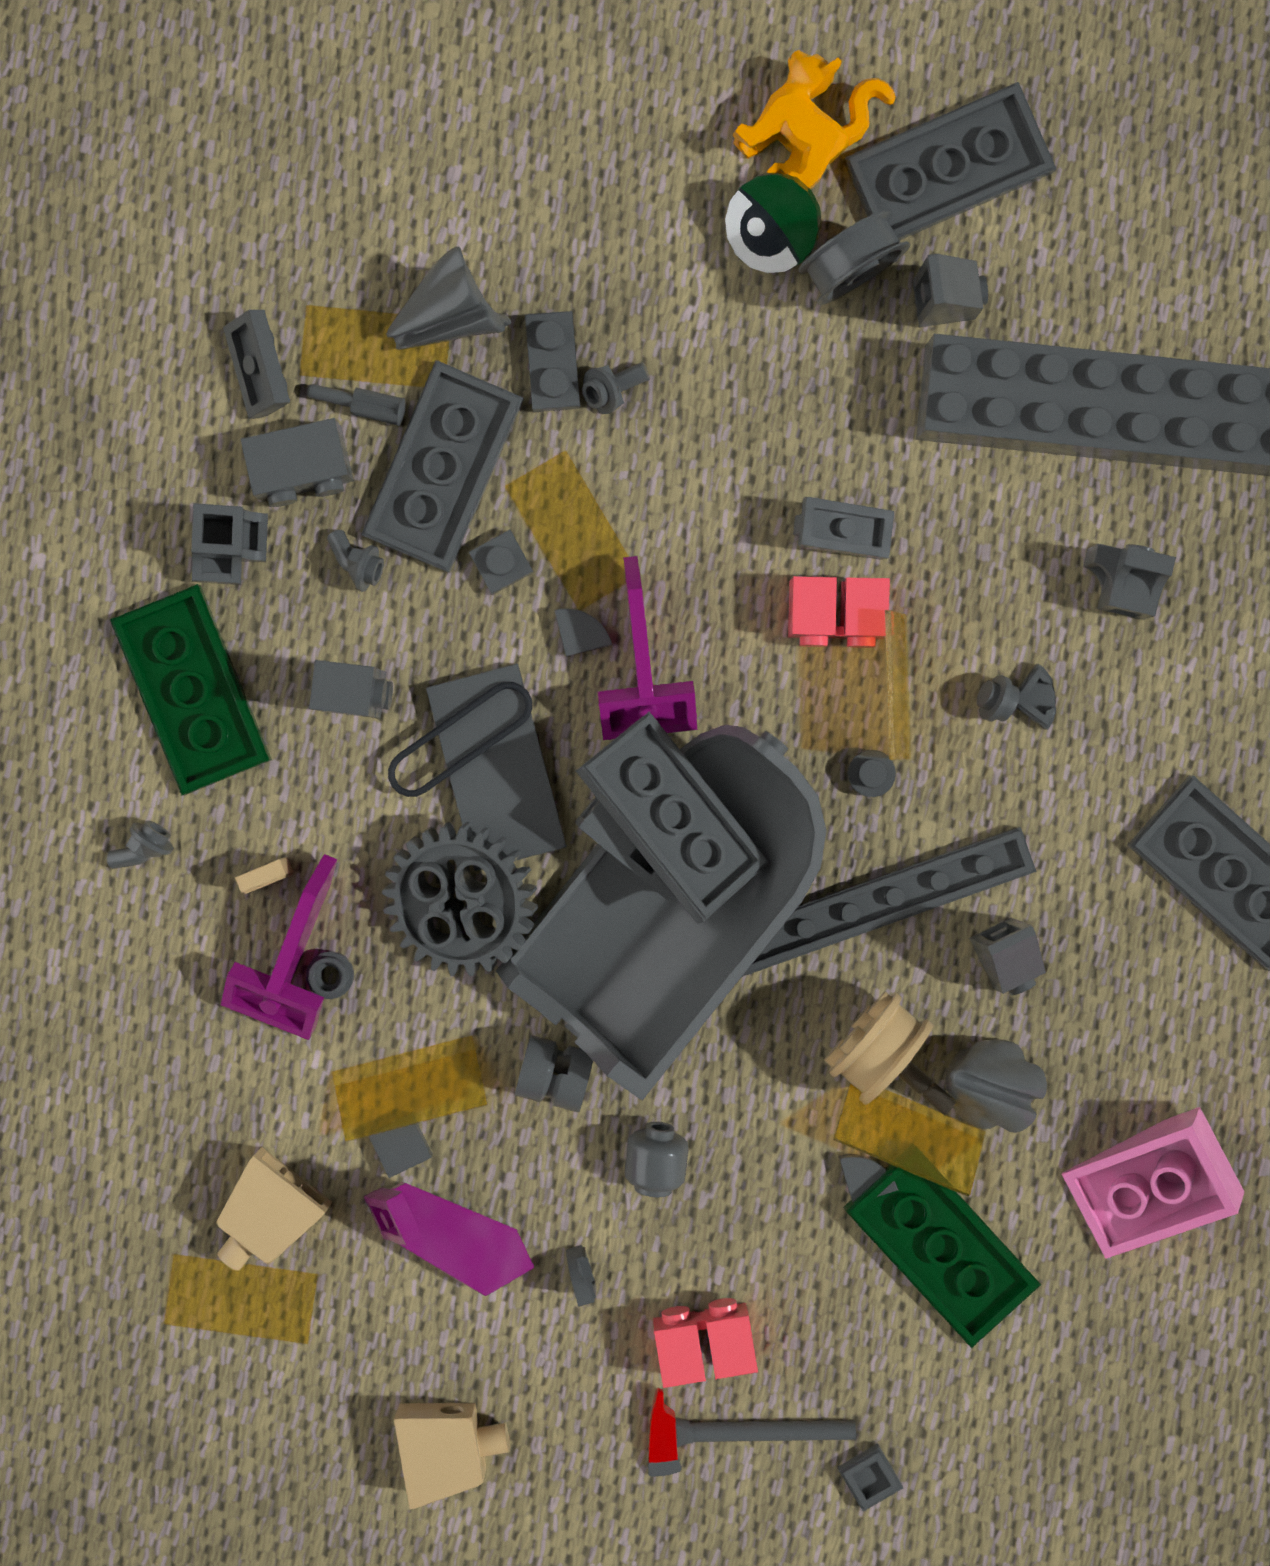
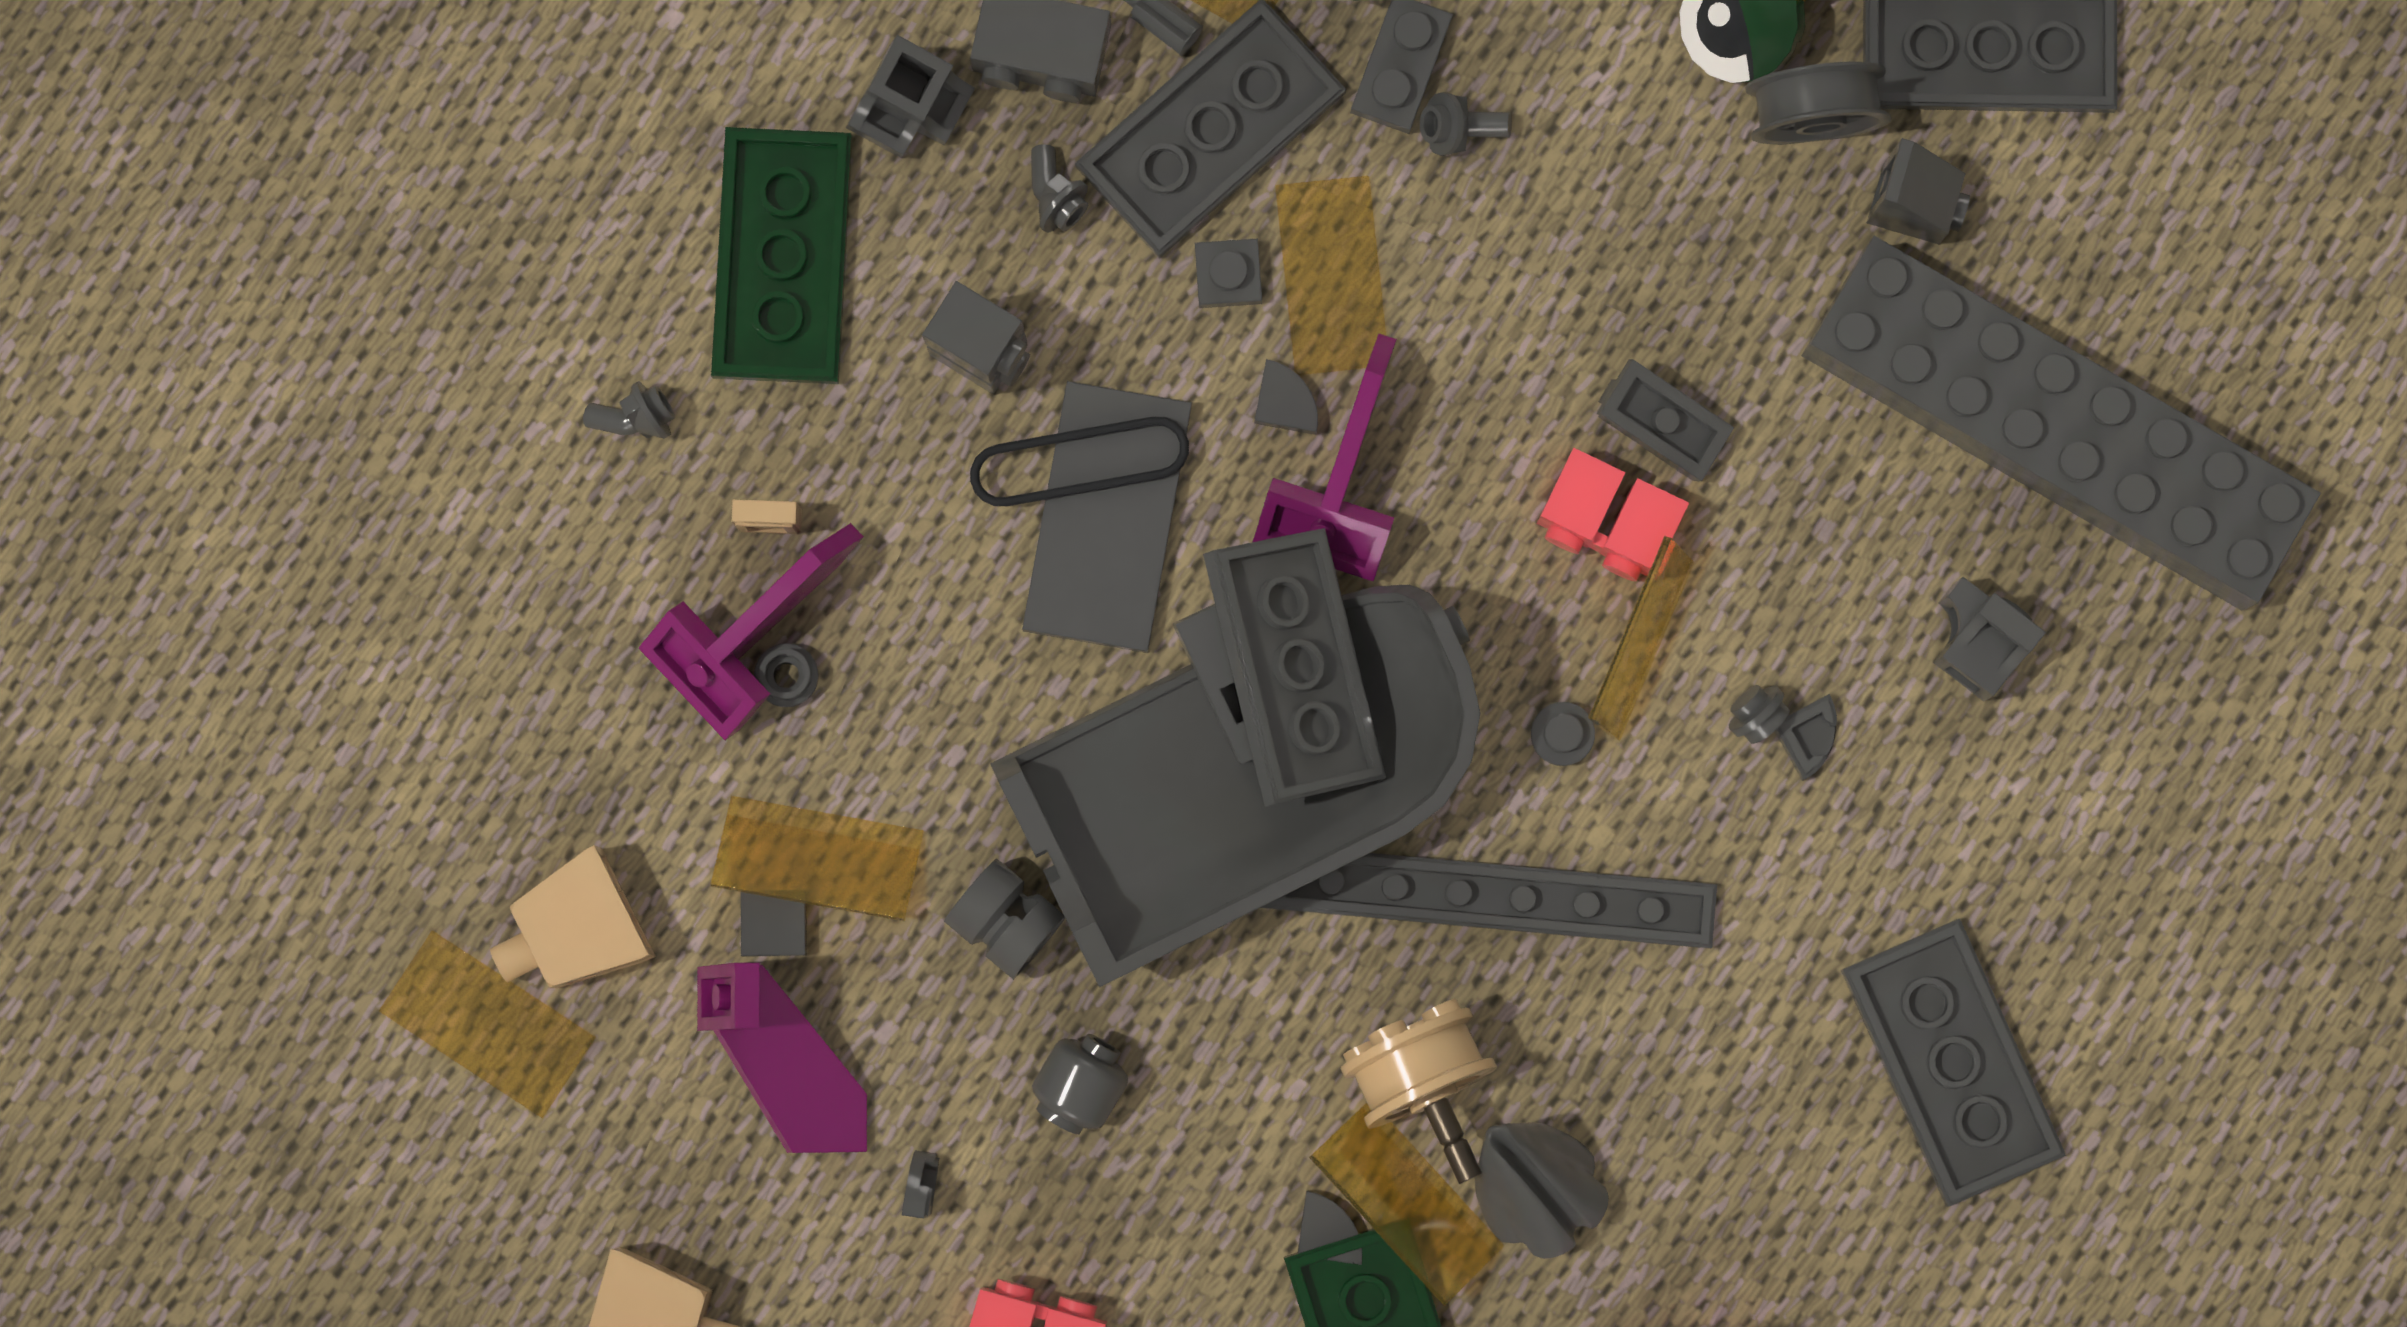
camera: 25 degrees right, 5 degrees down
dark grey gear [382,822,538,976] -> none
dark grey slope [969,918,1046,996] -> none

